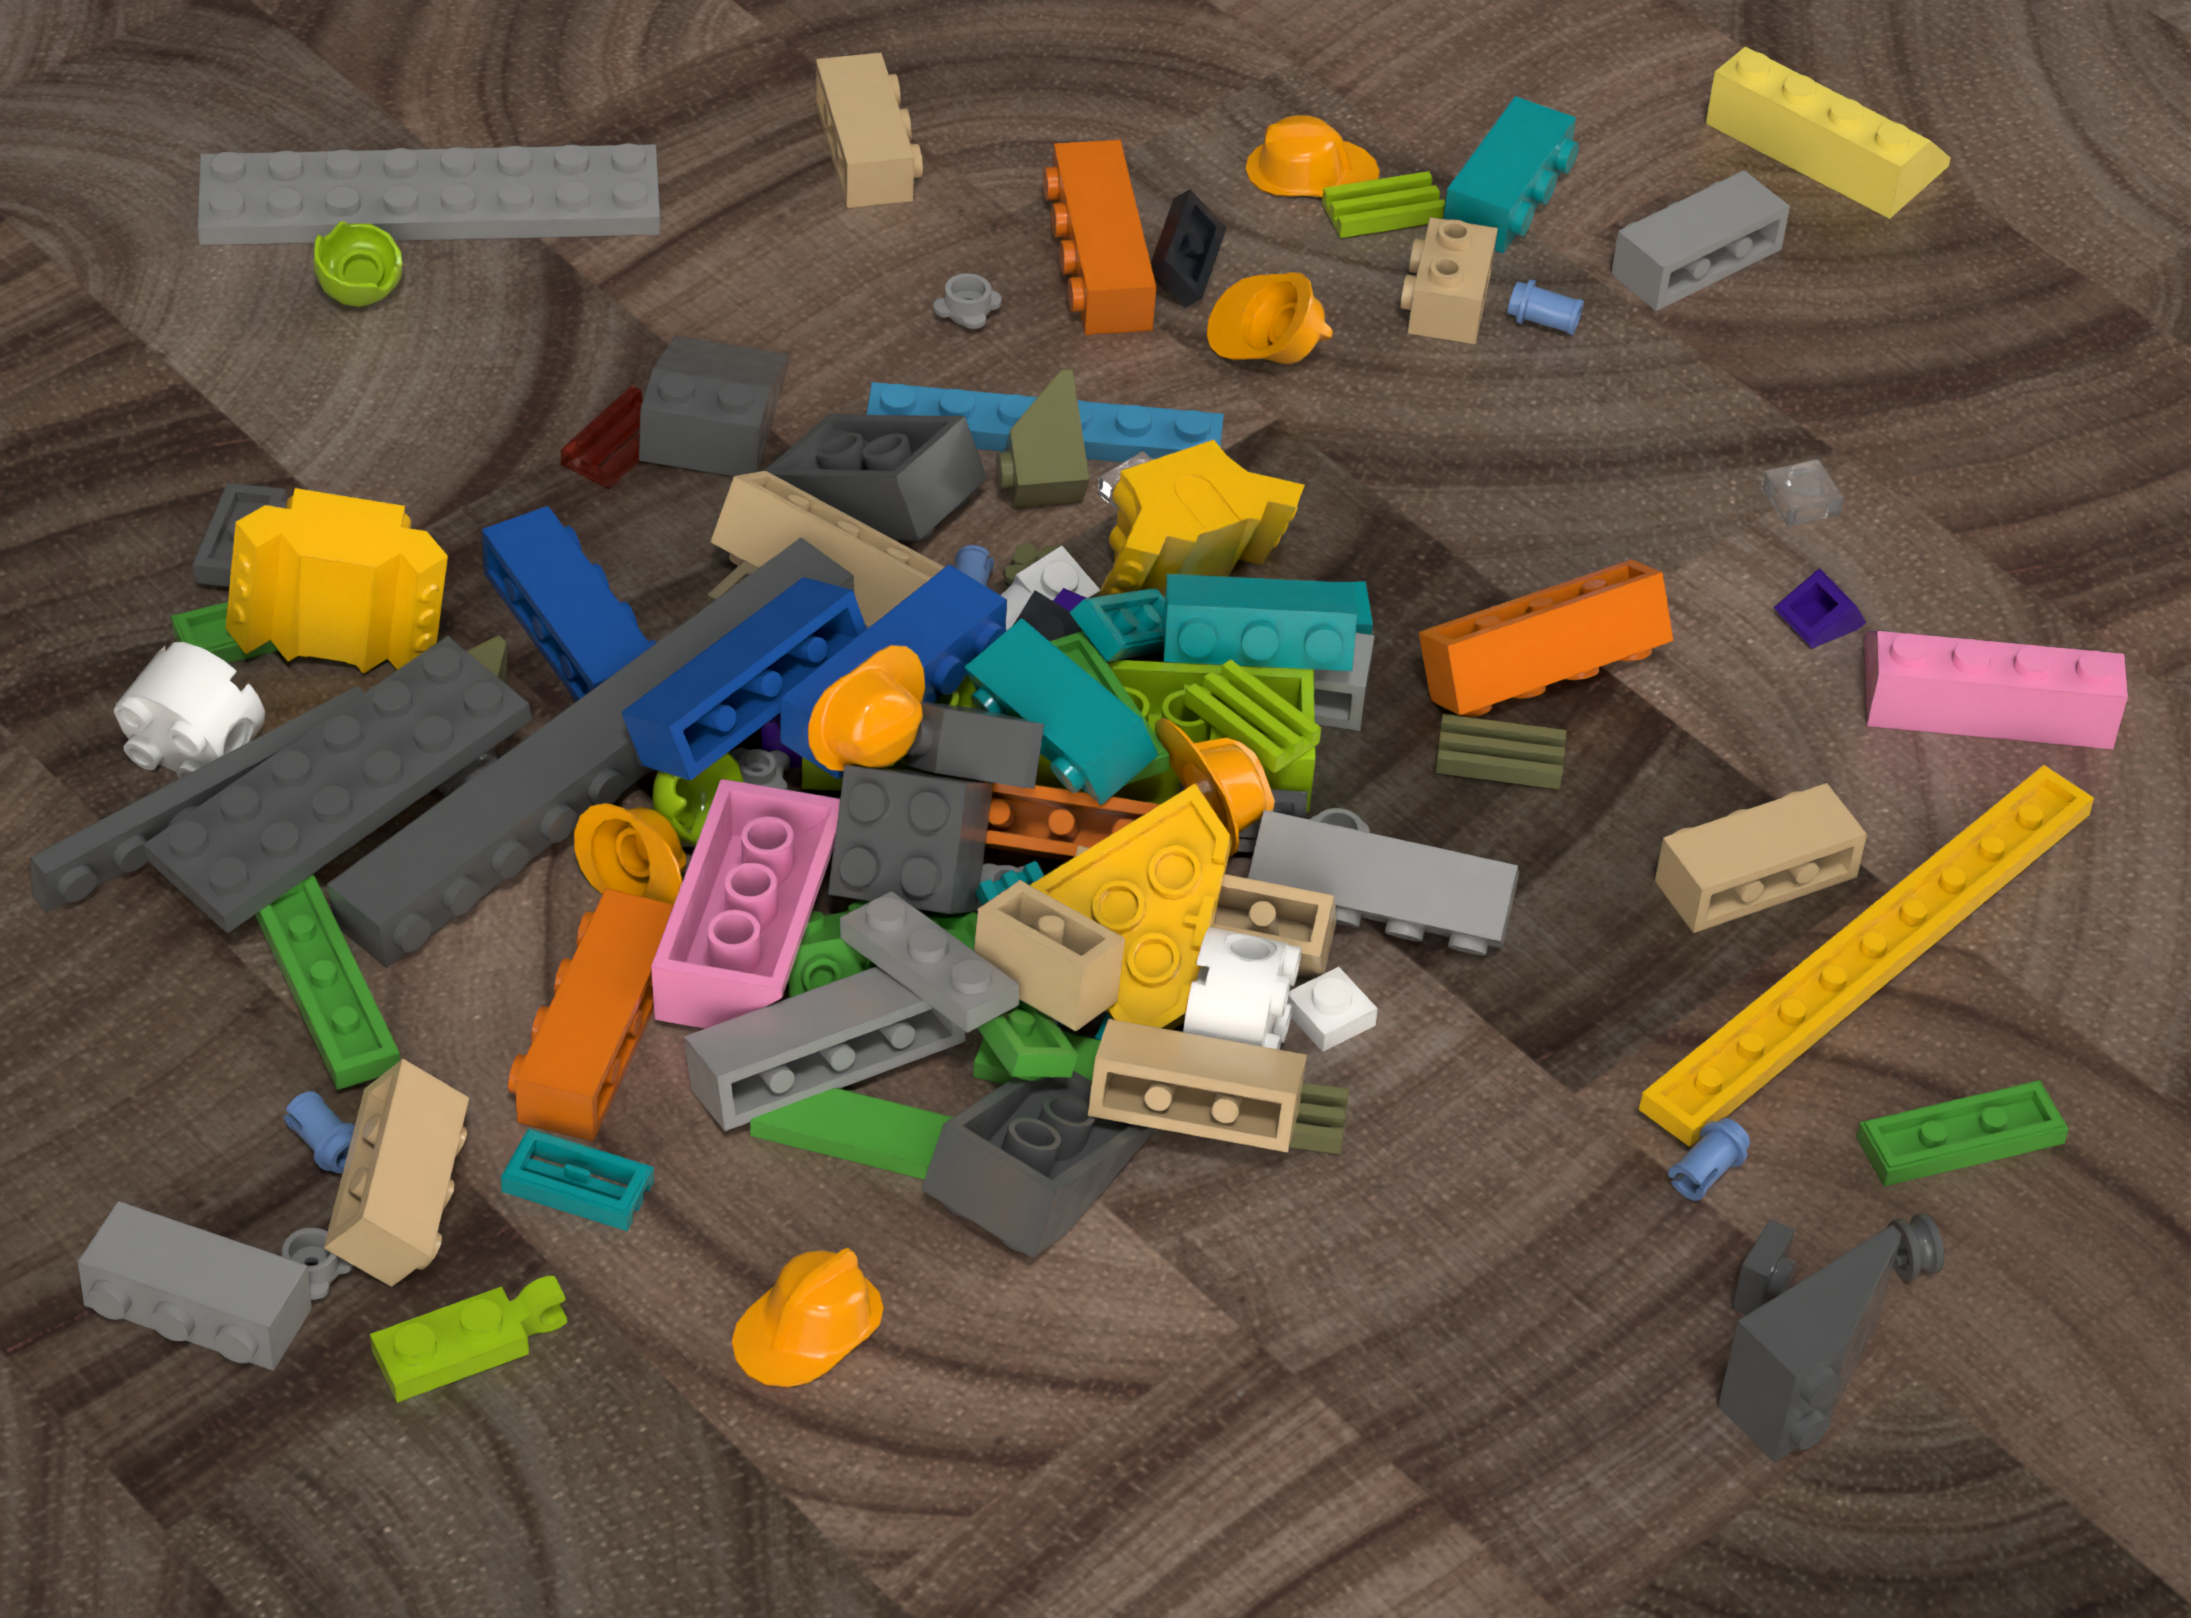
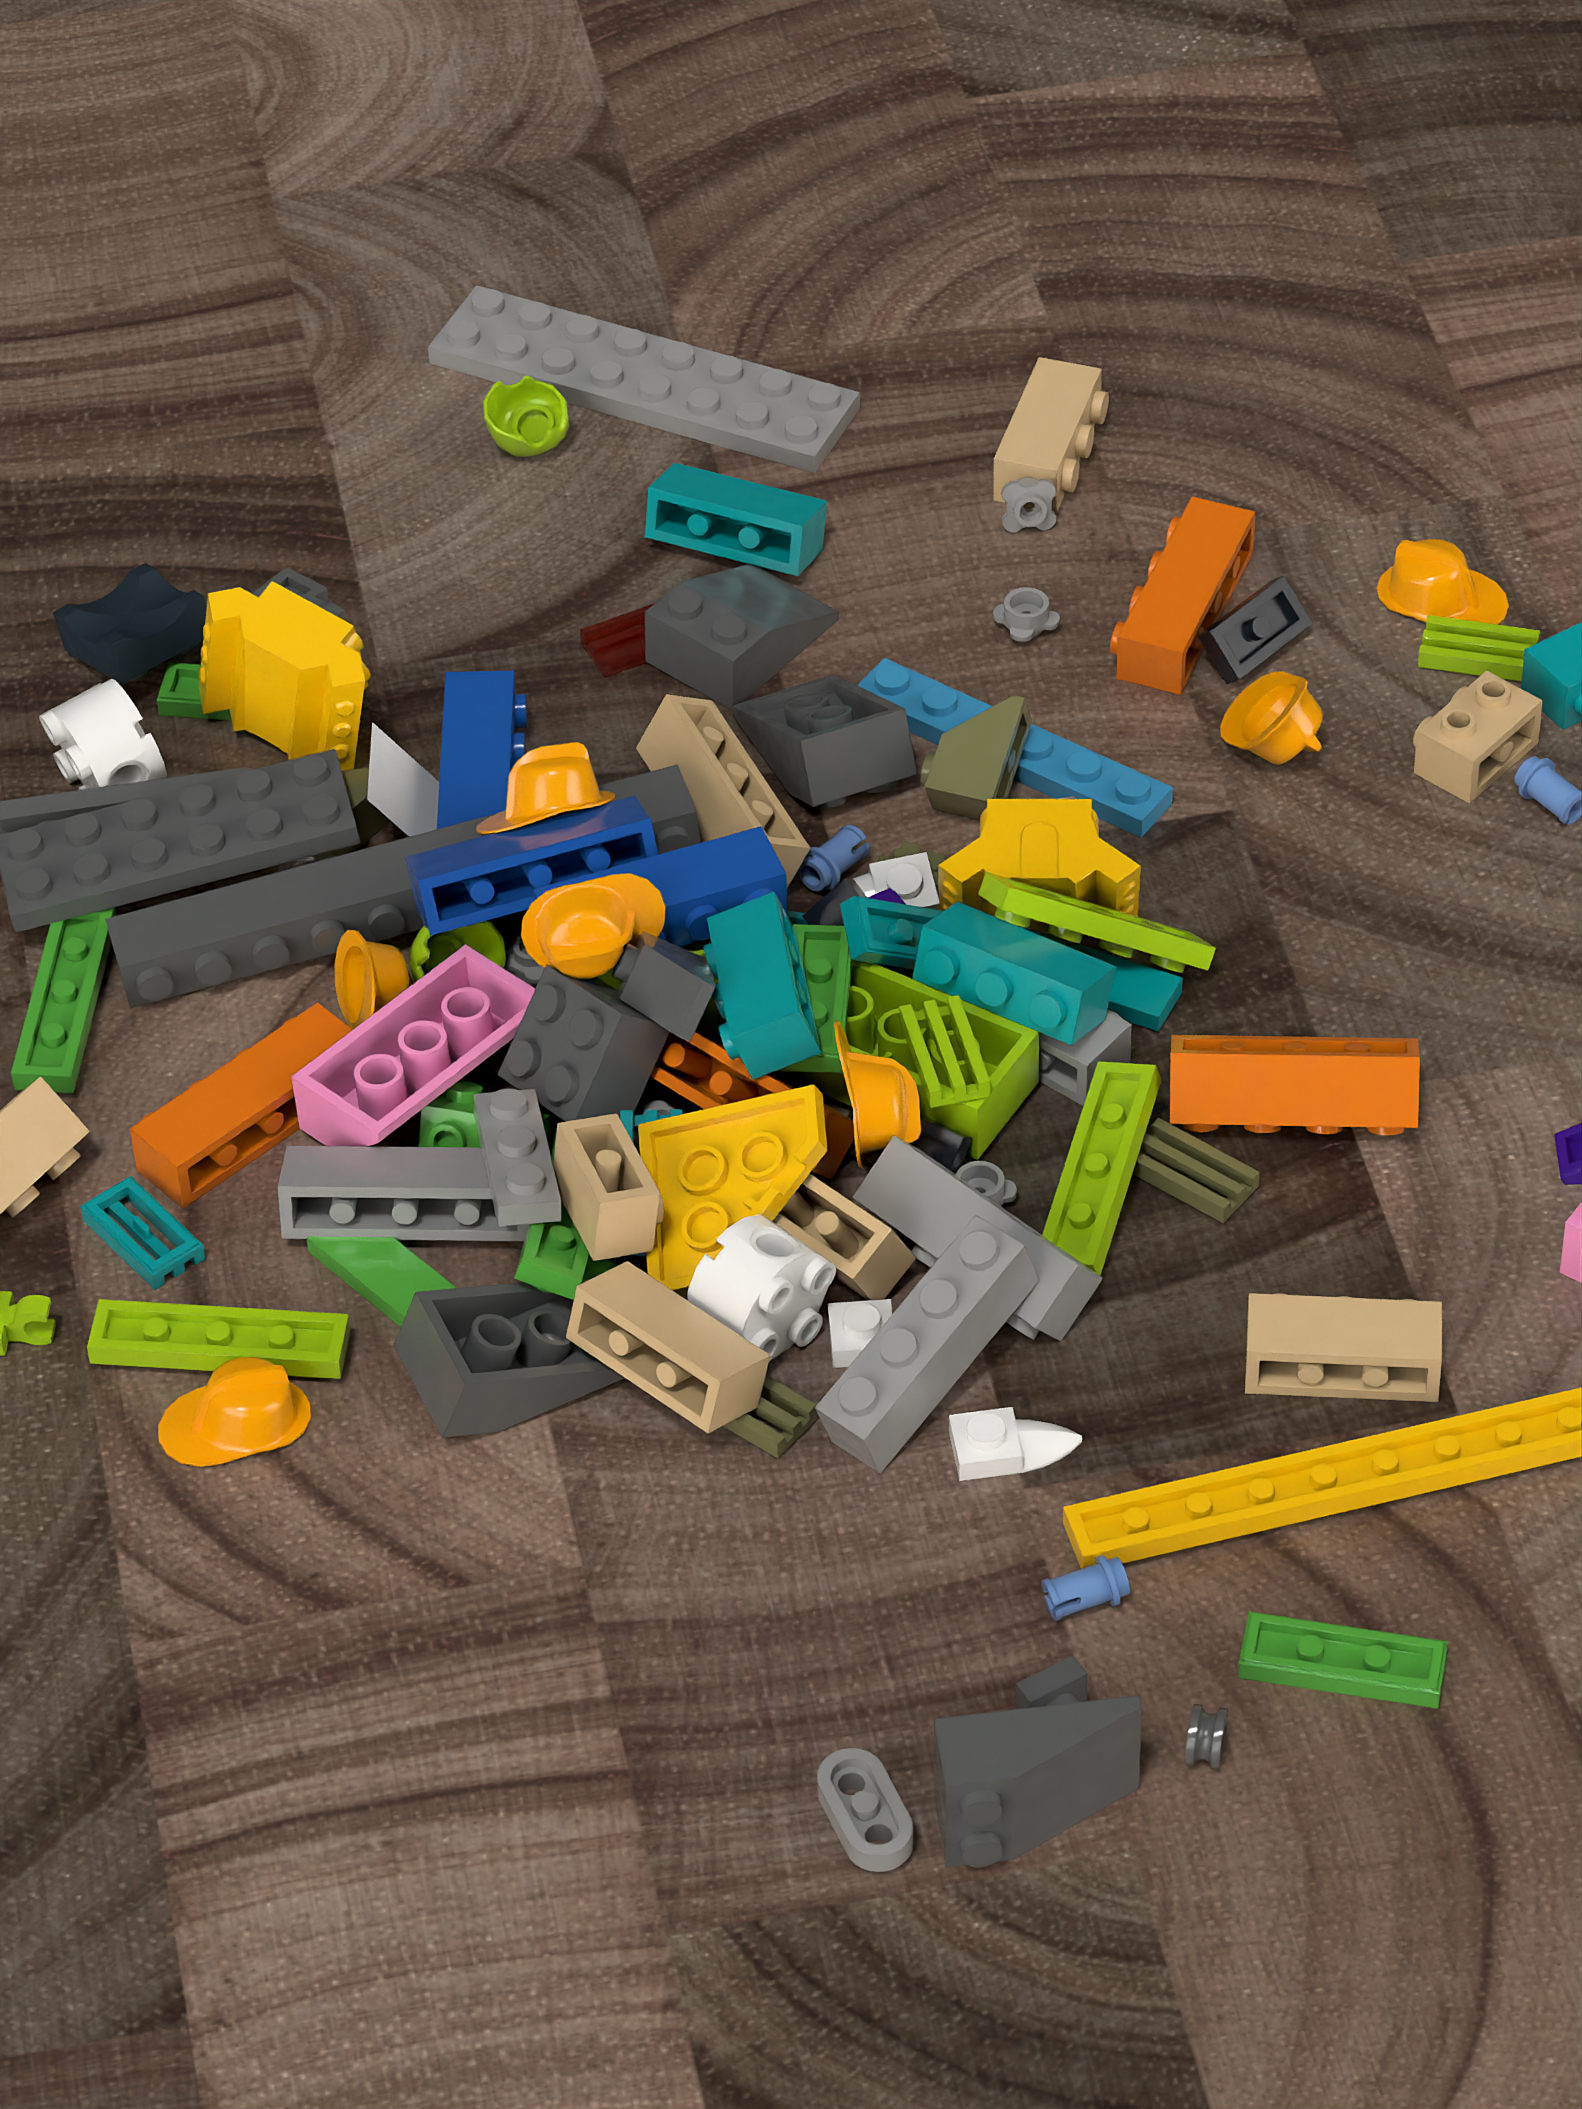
camera: 35 degrees right, 0 degrees up
none -> black brick [53,563,207,685]
none -> lime plate [87,1299,351,1379]
none -> white sticker [367,723,439,837]
none -> light orange piece [476,742,615,834]
none -> teal brick [645,462,827,576]
none -> light grey brick [815,1214,1039,1474]
none -> light grey plate [817,1748,913,1872]
none -> white plate [949,1407,1082,1481]
none -> lime plate [978,872,1216,973]
none -> light grey plate [1001,477,1056,533]
none -> lime plate [1042,1061,1161,1276]

